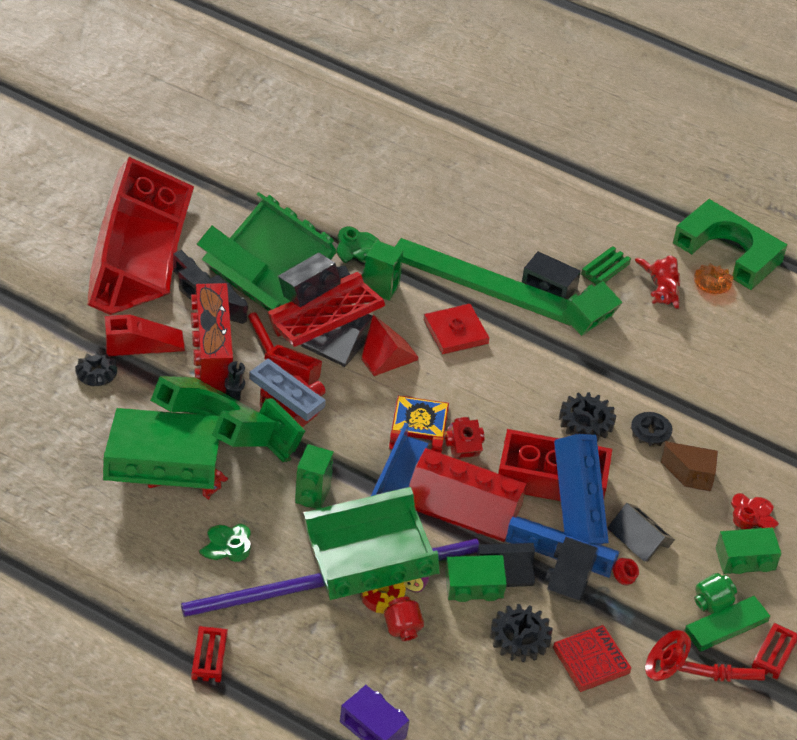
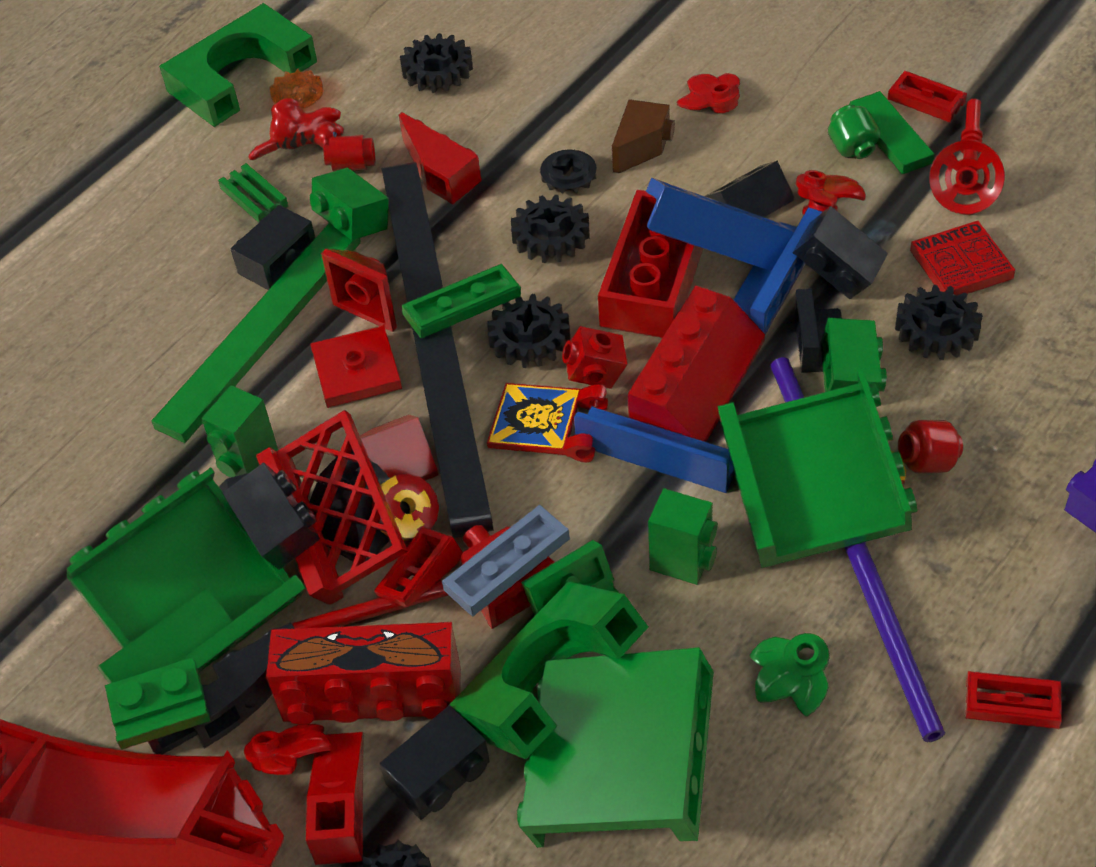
camera: 75 degrees left, 5 degrees up
black axle [224,361,245,402] -> none
green plate [336,226,379,263] -> none
green brick [715,528,782,574] -> none
none -> green plate [105,657,211,750]
none -> red plate [244,724,331,775]
none -> red slope [321,249,397,332]
none -> red brick [323,135,376,171]
none -> piece [371,473,439,541]
none -> black brick [379,705,490,820]
none -> black beam [381,162,494,538]
none -> red slope [399,112,481,204]
none -> black gear [400,33,473,93]
none -> green tile [402,263,521,338]
none -> black gear [487,294,571,368]
none -> red plate [795,170,866,207]

